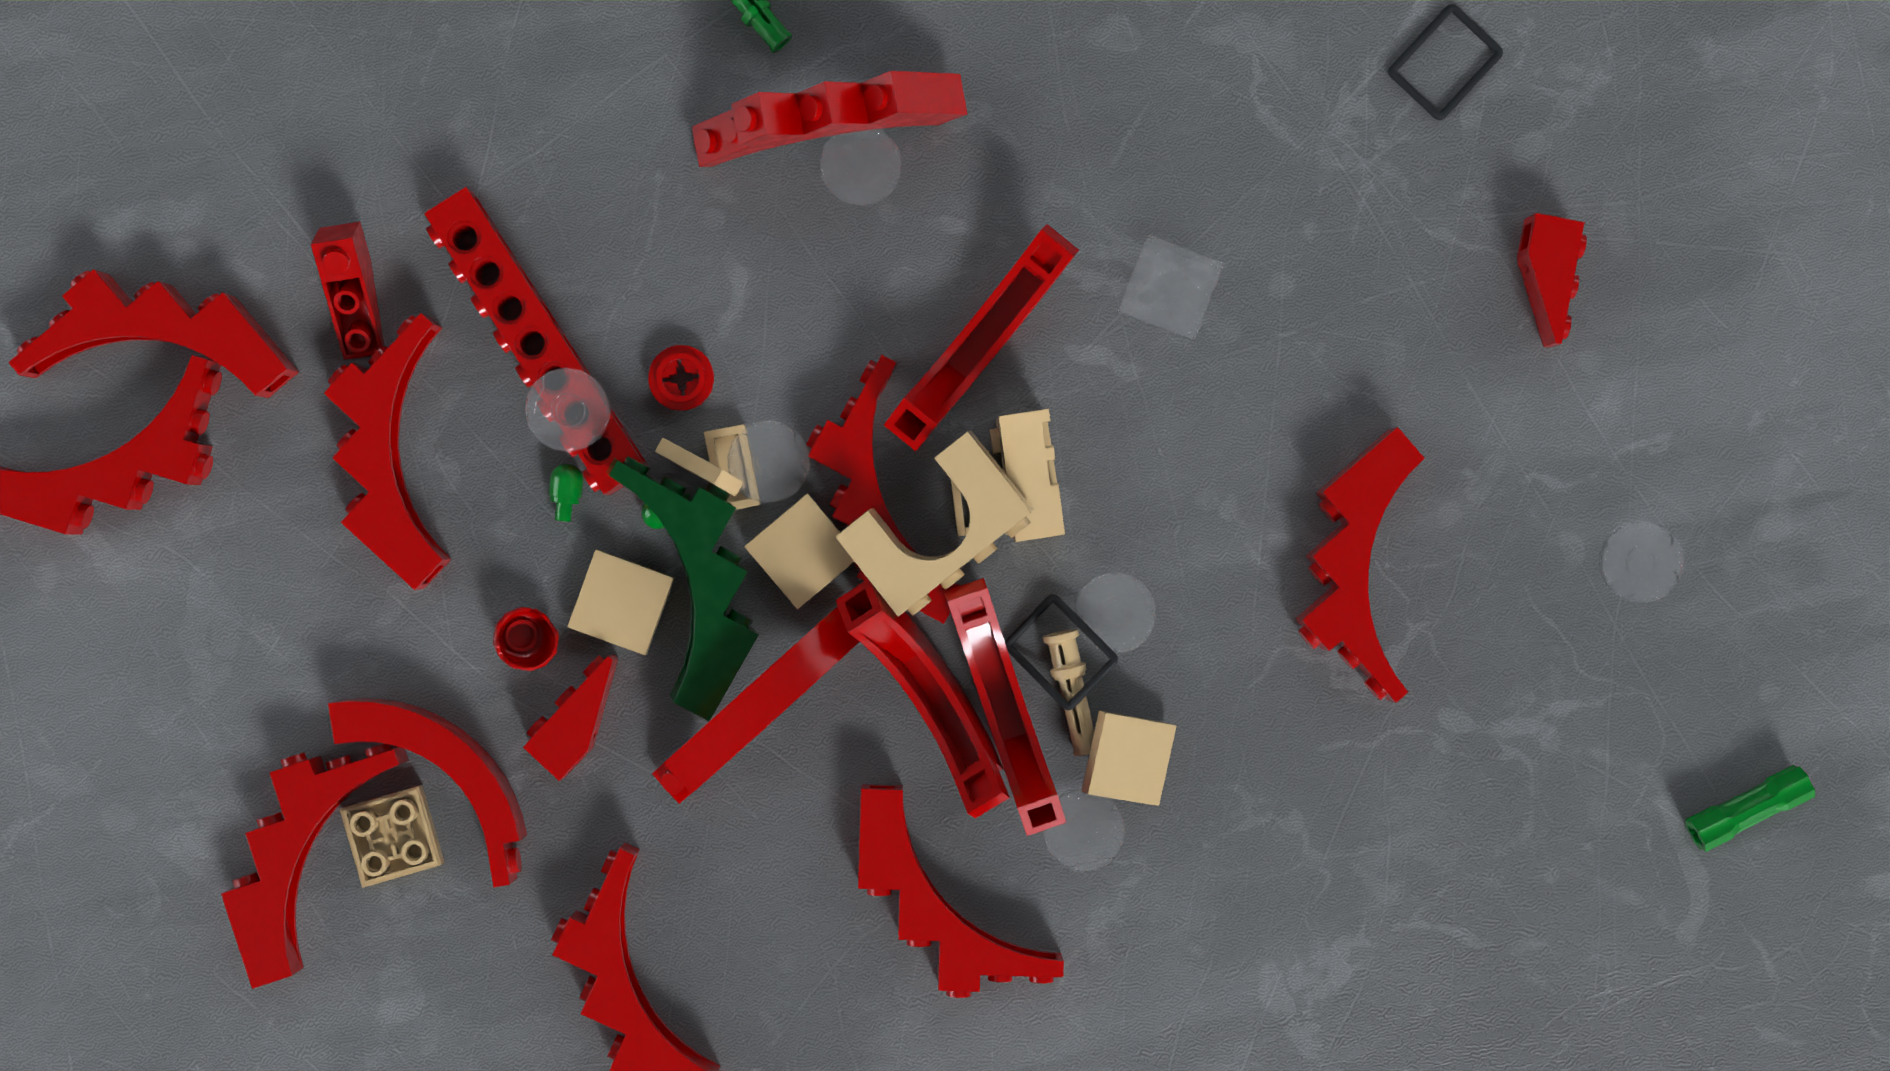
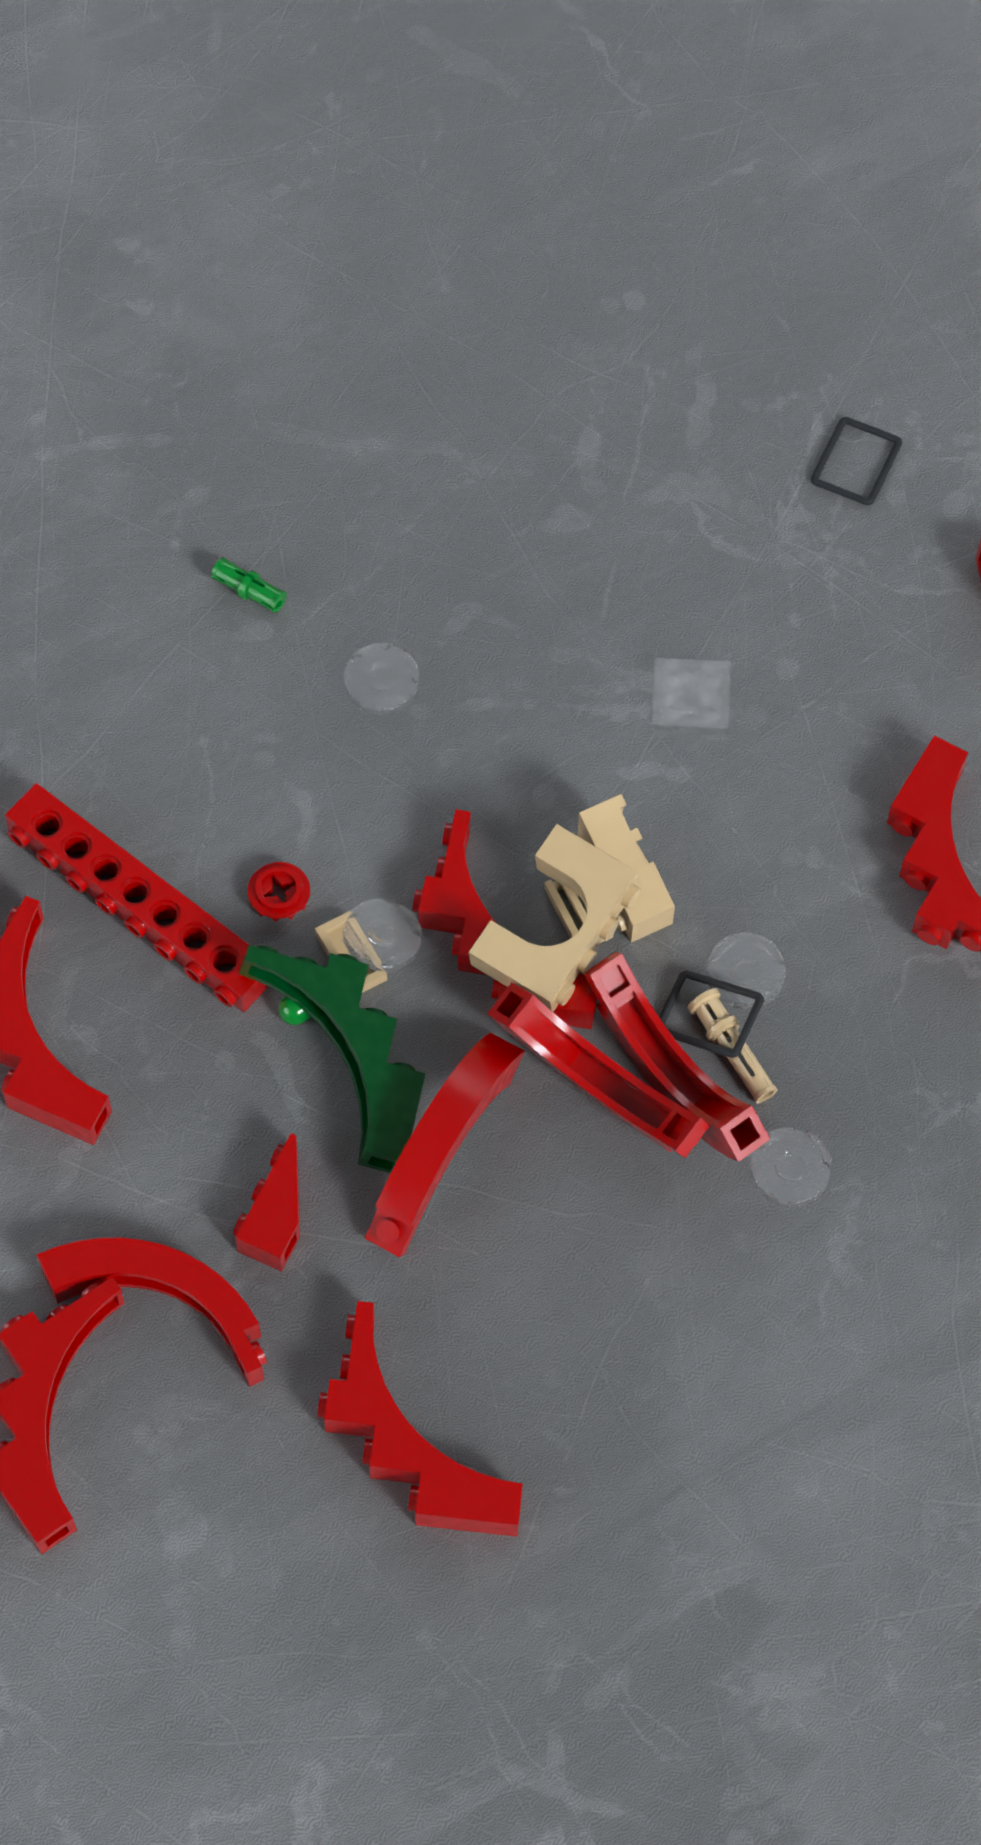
camera: 25 degrees left, 25 degrees down
tan tile [340,784,445,888] -> none
red hair [493,607,559,671] -> none
clear tile [525,368,611,452] -> none
green cylinder [549,463,584,522] -> none
tan tile [567,549,675,655] -> none
tan tile [655,438,743,496] -> none
red arch [692,71,968,167] -> none
tan tile [744,493,855,610] -> none
red arch [858,784,1064,998] -> none
red arch [884,224,1079,451] -> none
tan tile [1082,710,1177,806] -> none

